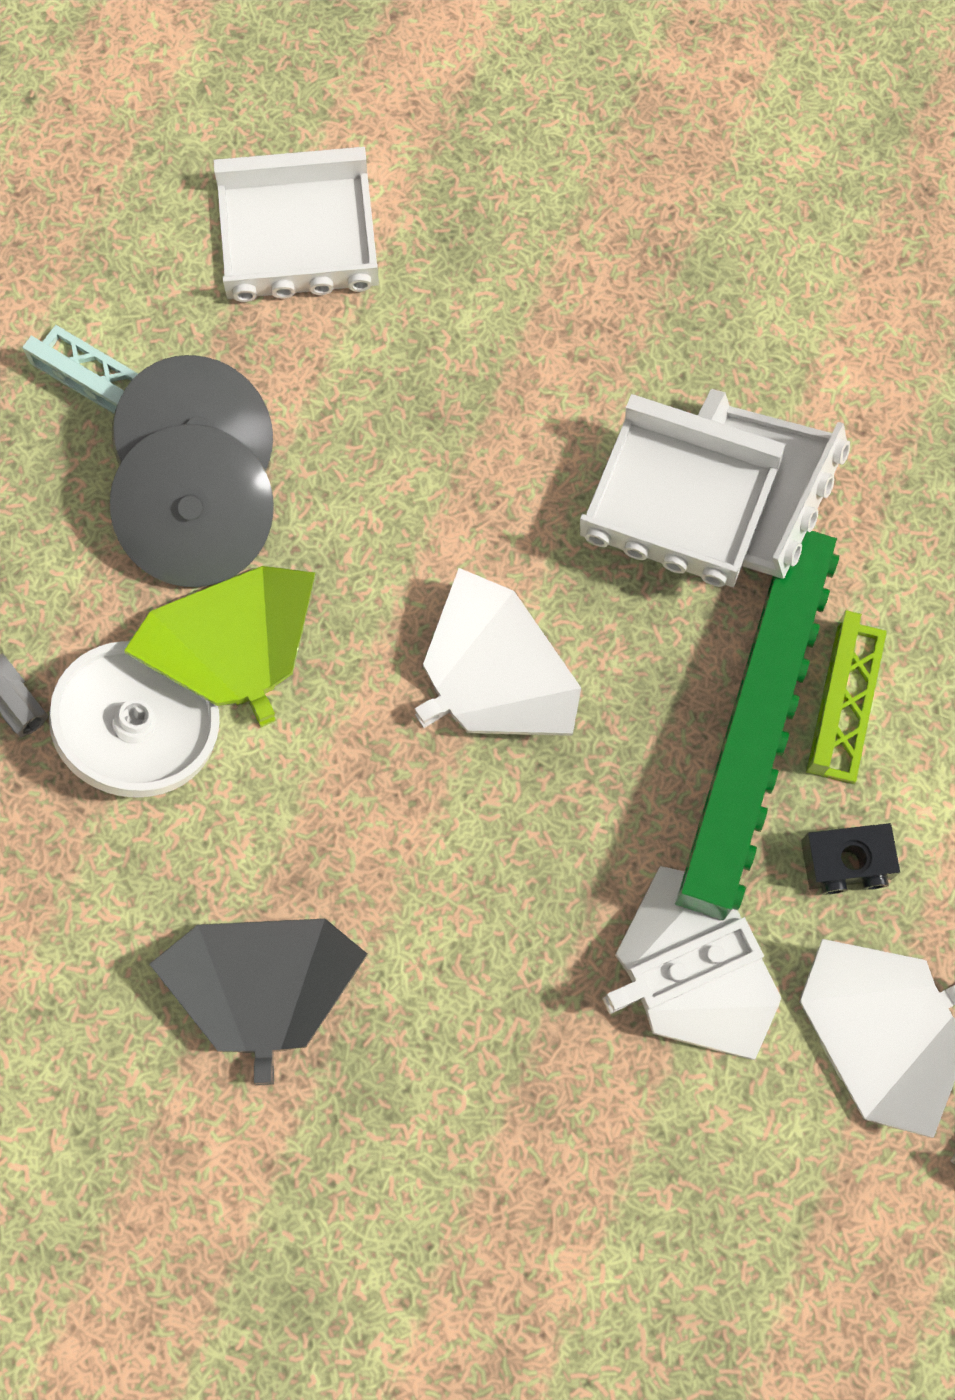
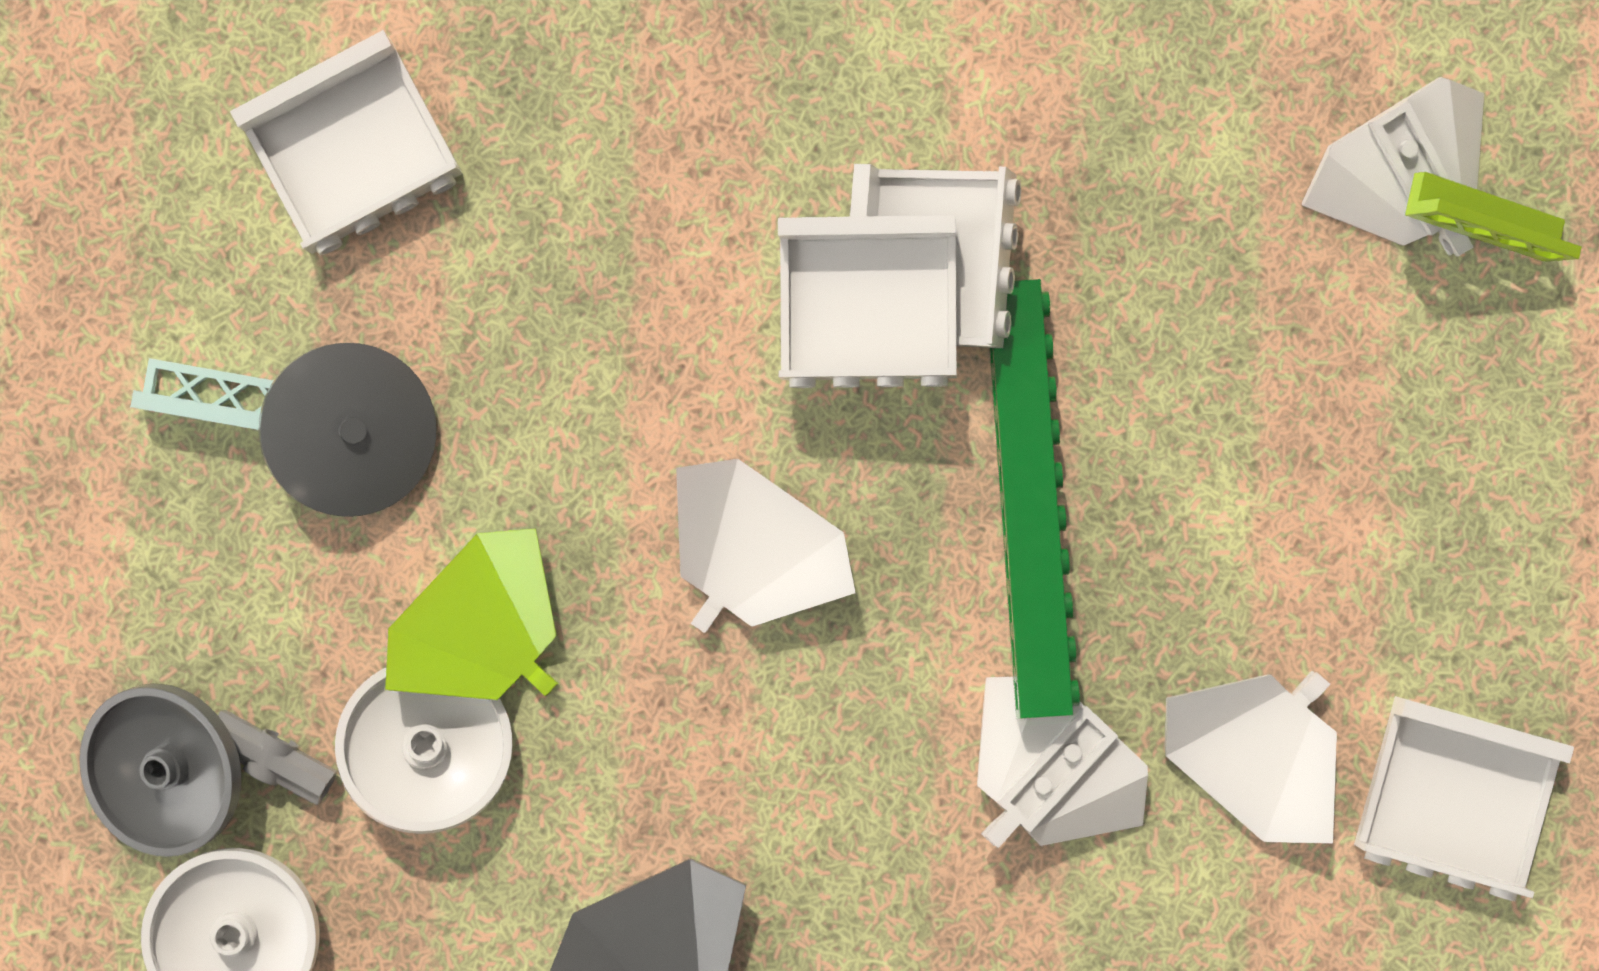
camera: 20 degrees left, 15 degrees up
dark grey dish [110,424,274,587] -> none
black brick [801,823,901,895] -> none
lime fence [806,610,887,784] -> none

